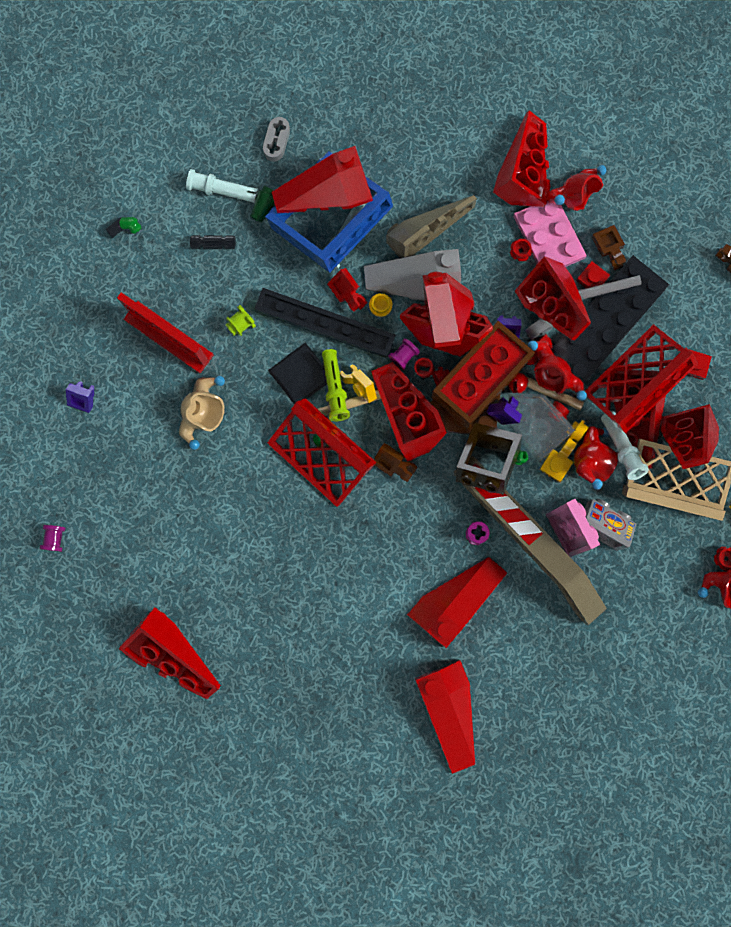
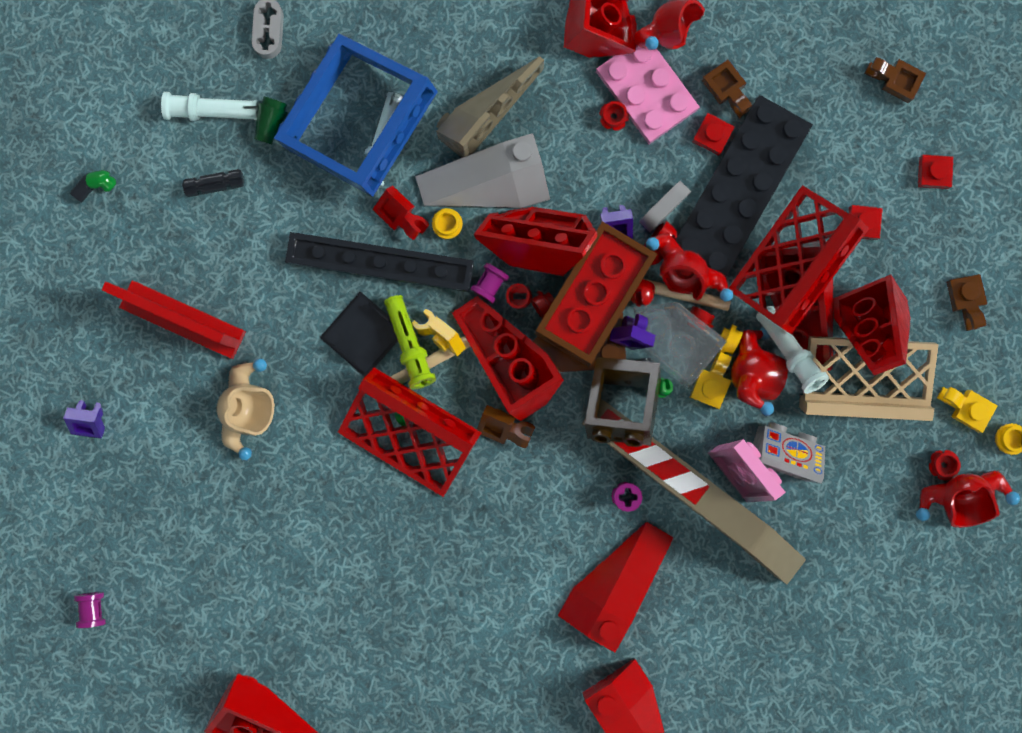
camera: 10 degrees left, 5 degrees up
lime brick [225,305,256,337] -> none
red wedge [272,146,373,213] -> none
wedge [422,272,474,348] -> none
red wedge [515,256,591,341] -> none
light grey piece [579,275,641,299] -> none

